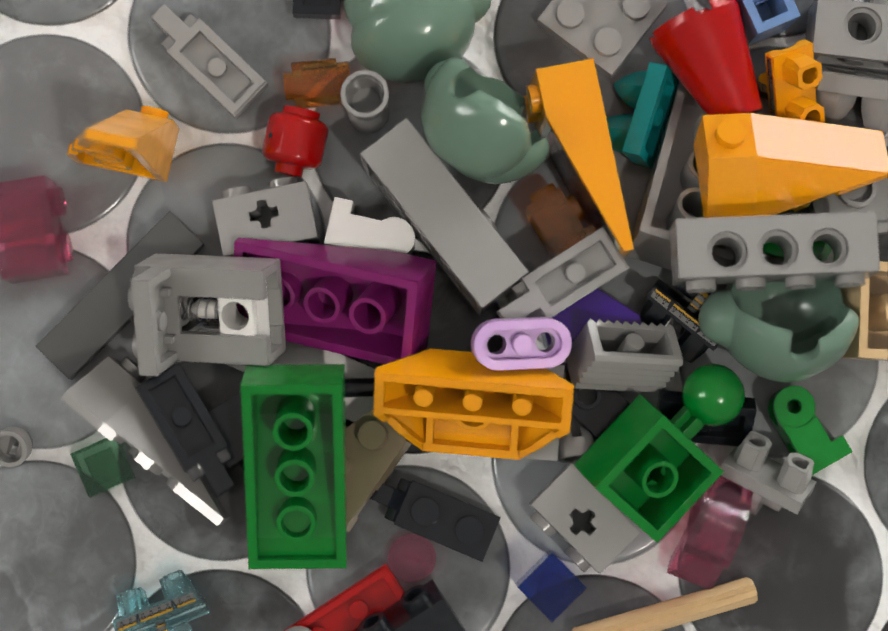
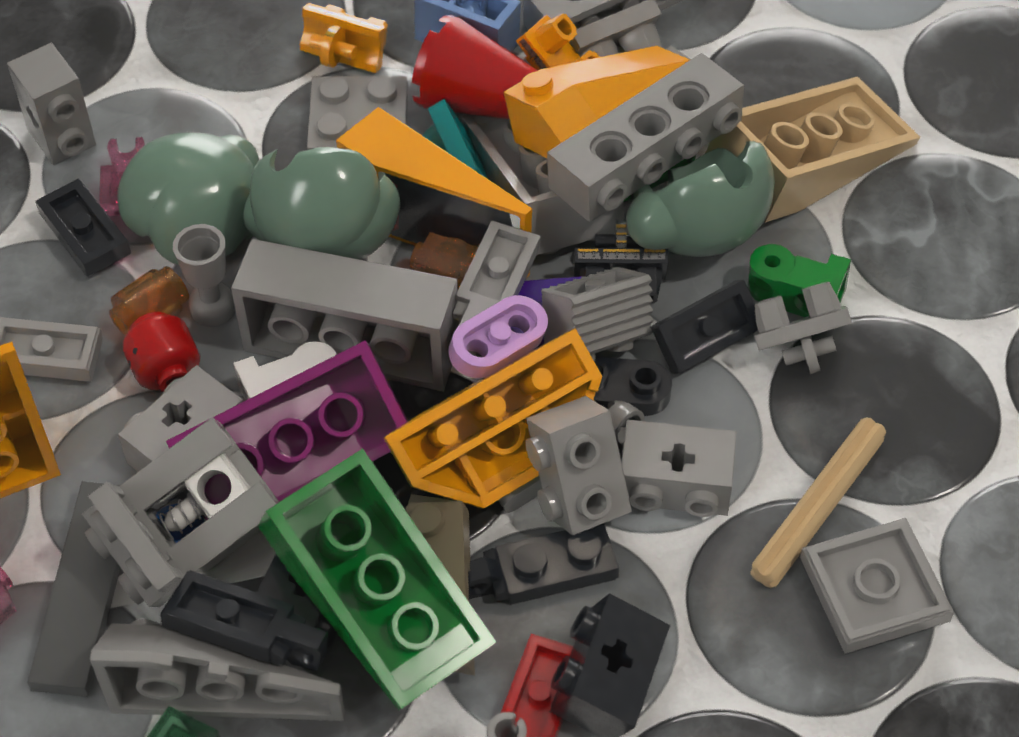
camera: 35 degrees left, 30 degrees down
clear pink piece [388,534,436,582] -> none
clear blue brick [515,550,587,622] -> none
green brick [574,364,745,543] -> none
clear pink brick [667,476,753,589] -> none
none -> light grey brick [526,396,632,535]

